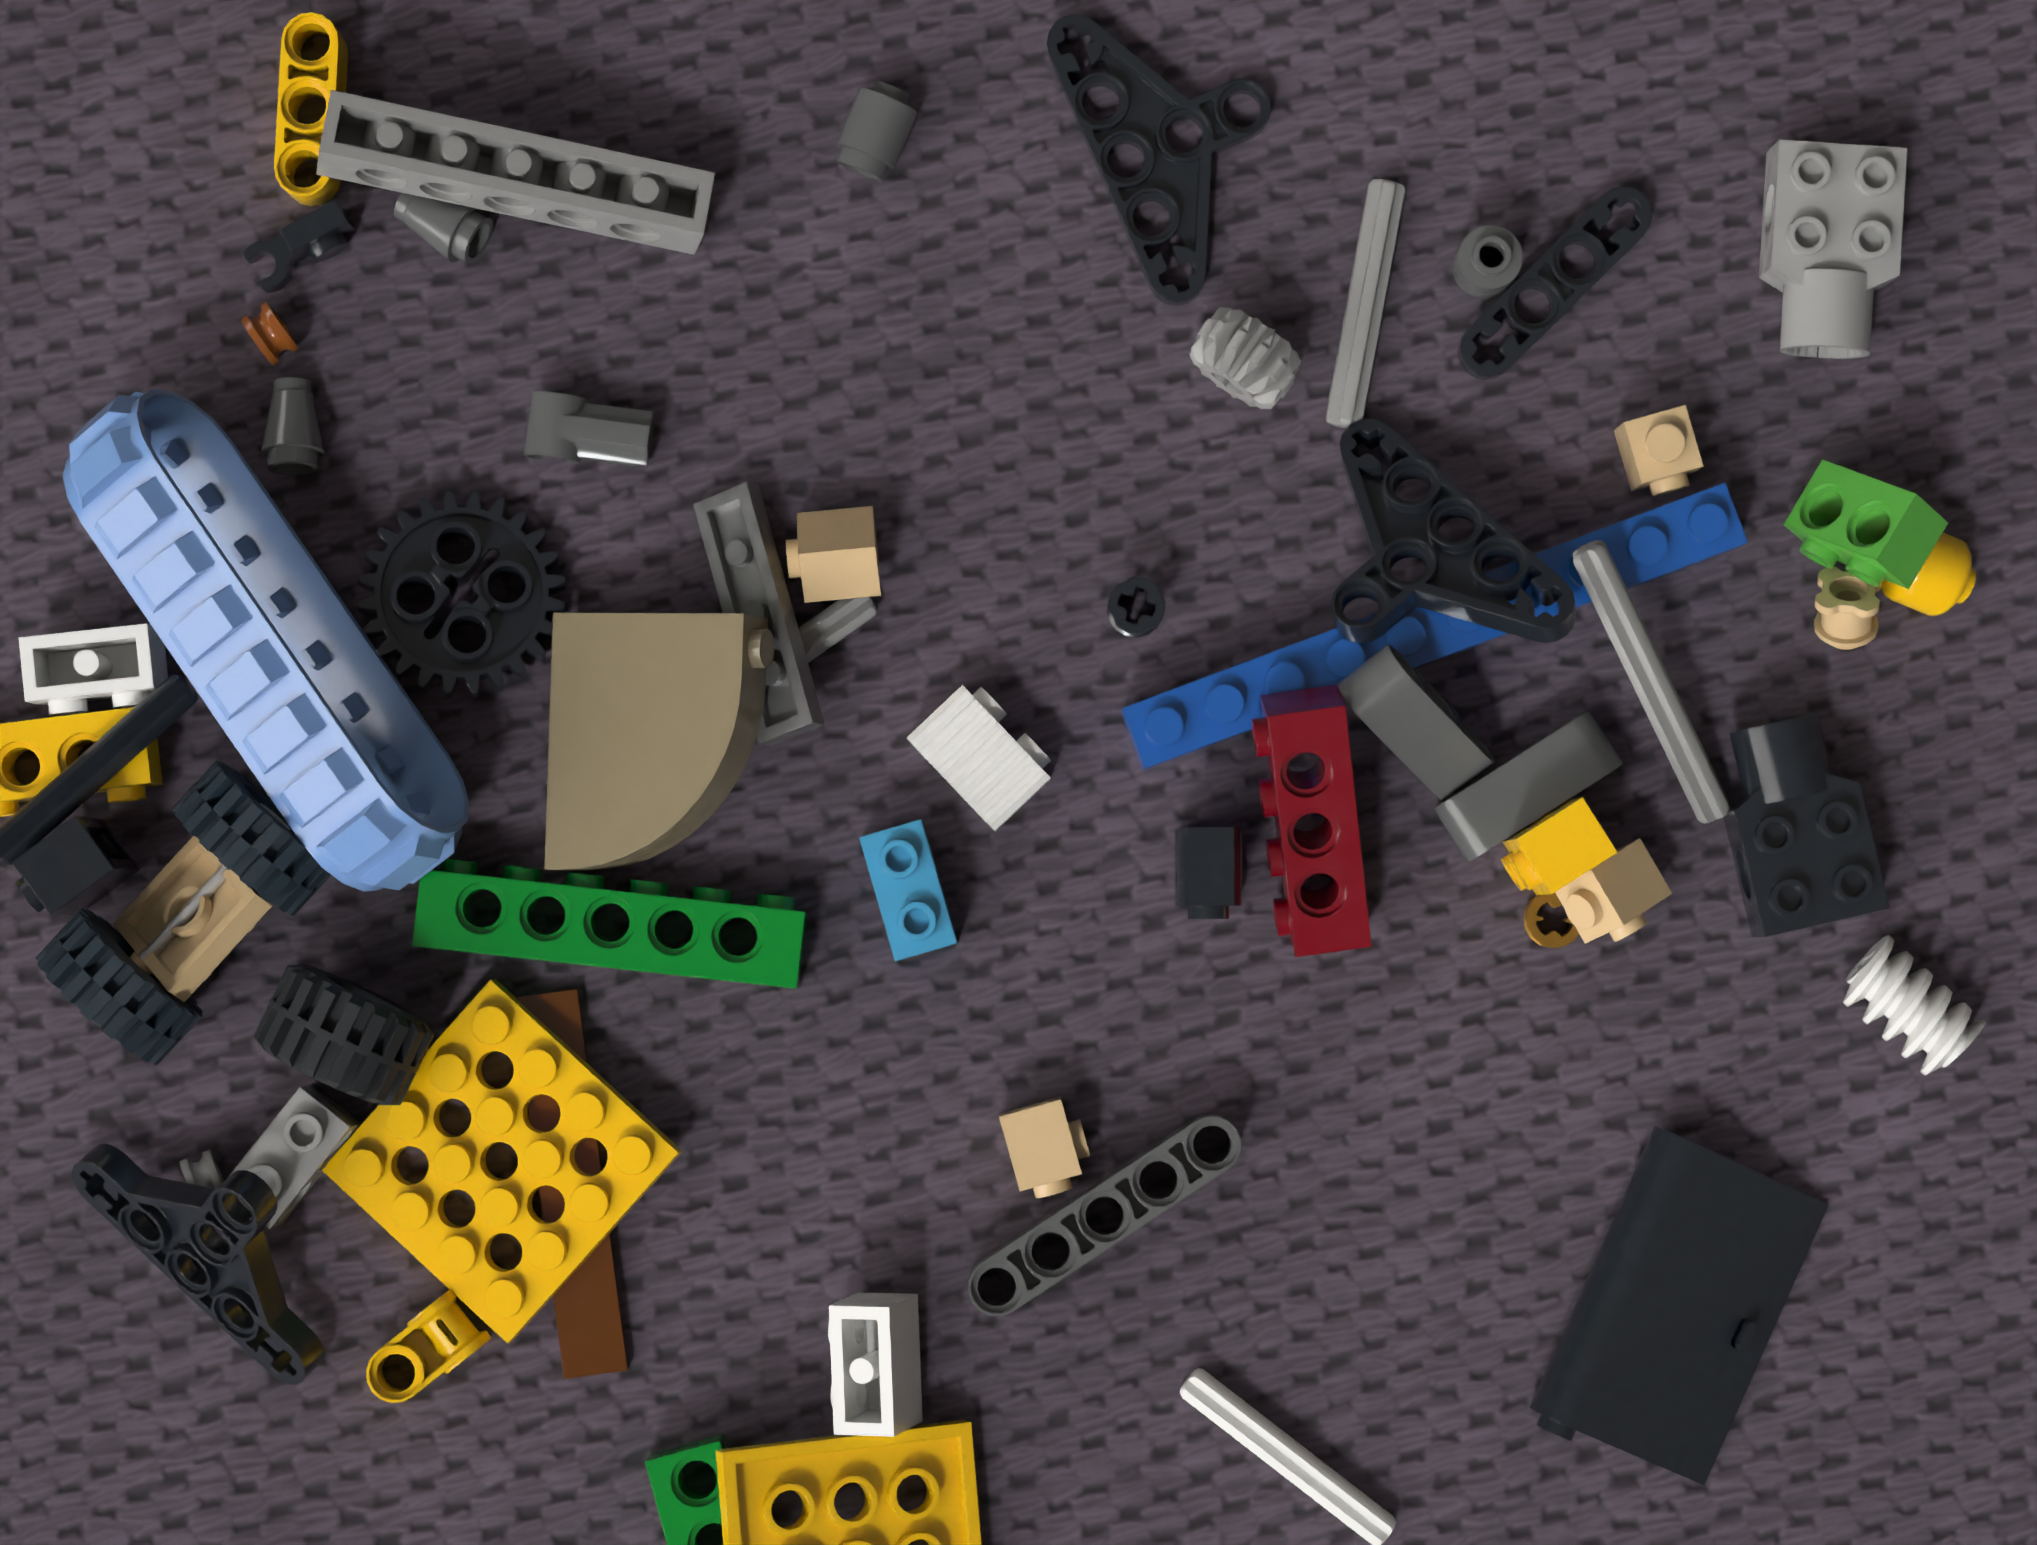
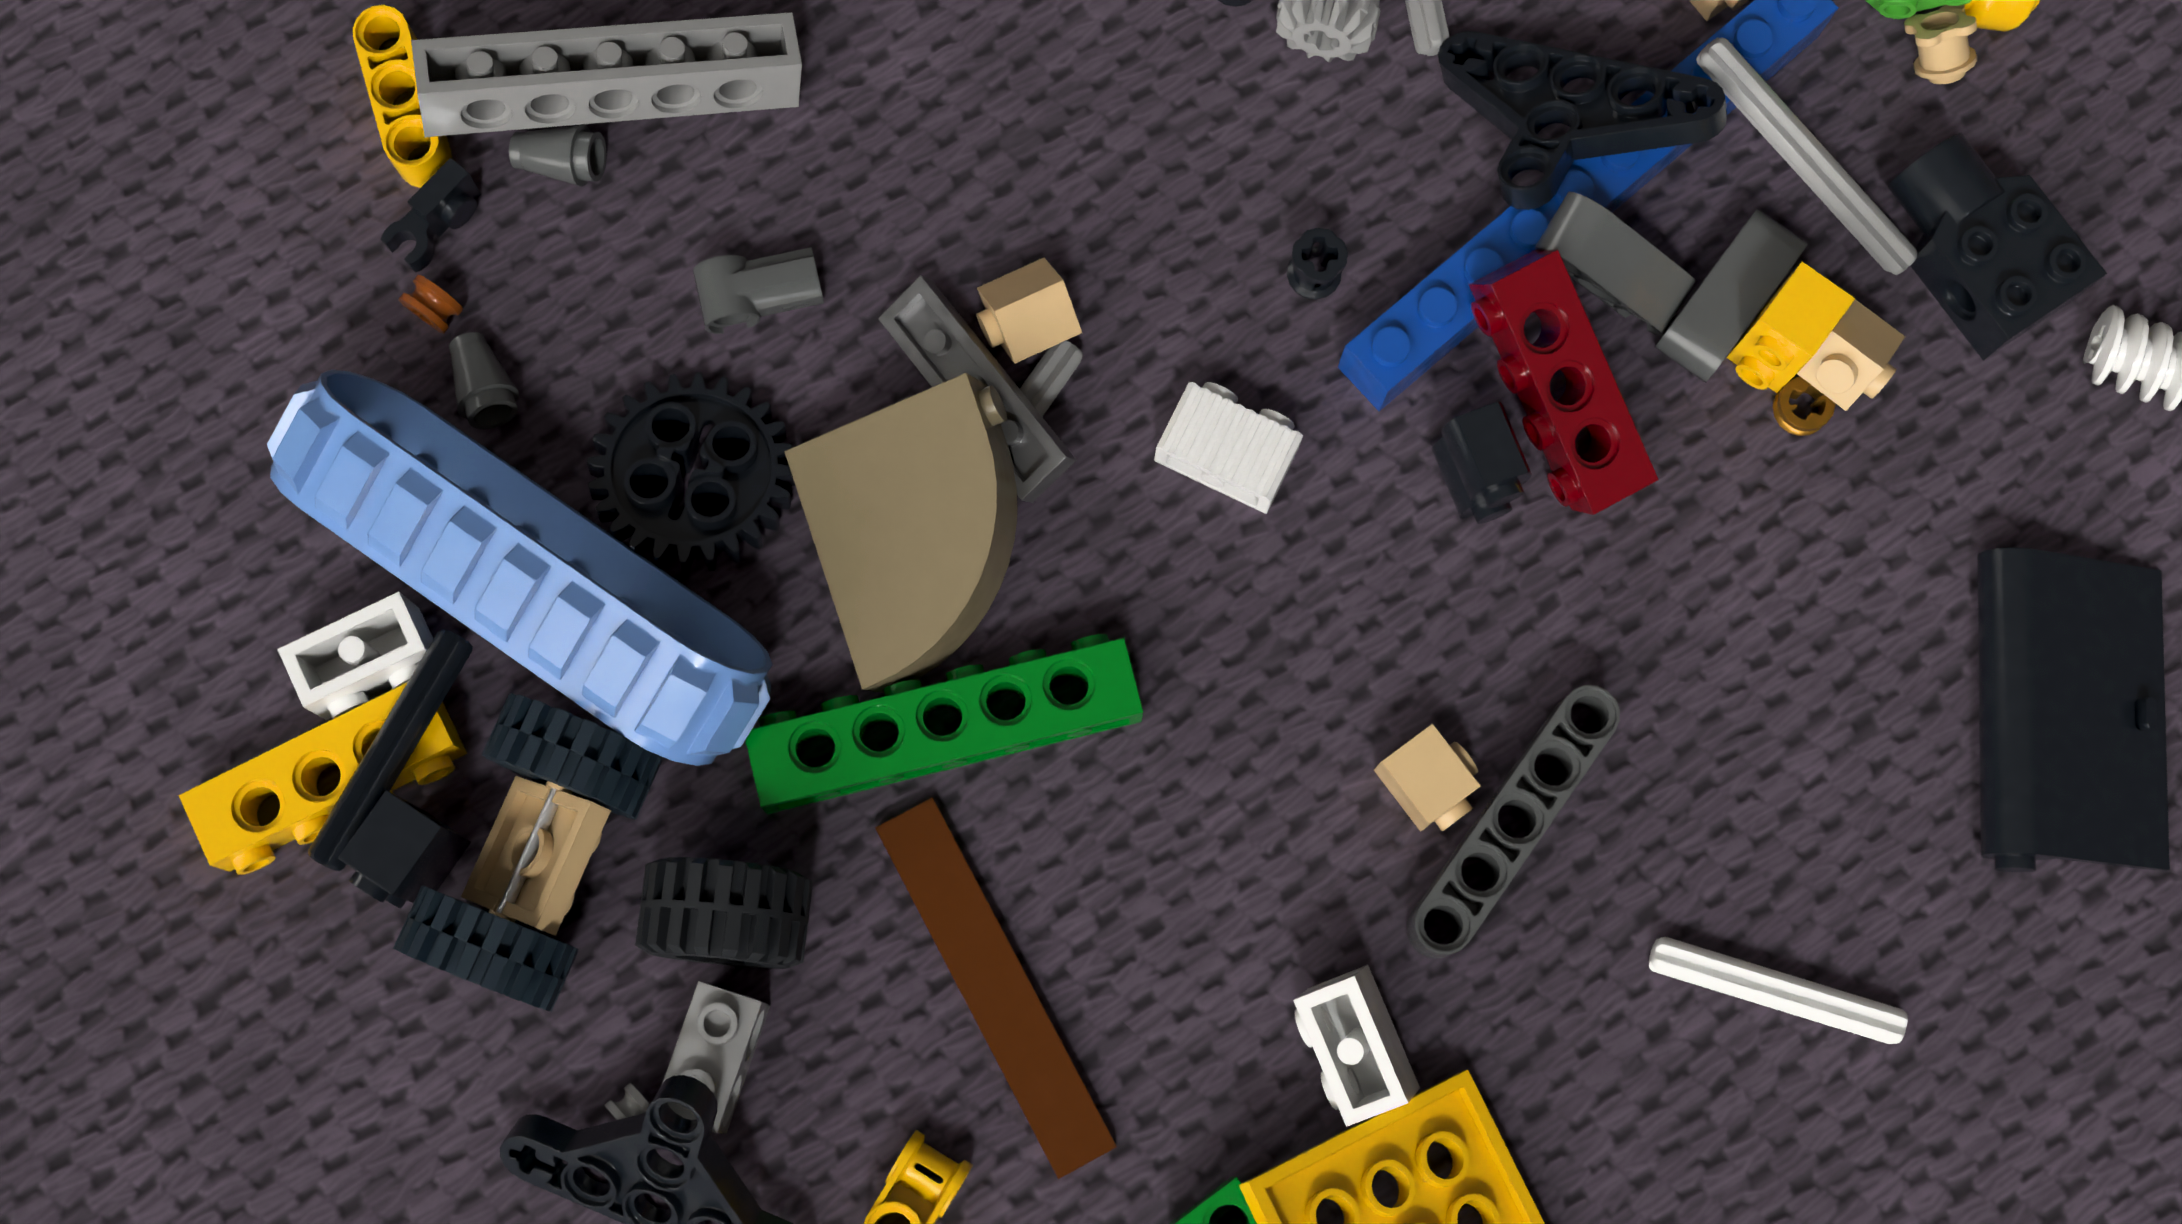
camera: 25 degrees left, 10 degrees down
yellow piece [322,979,683,1343] -> none
dark azure brick [859,819,958,961] -> none

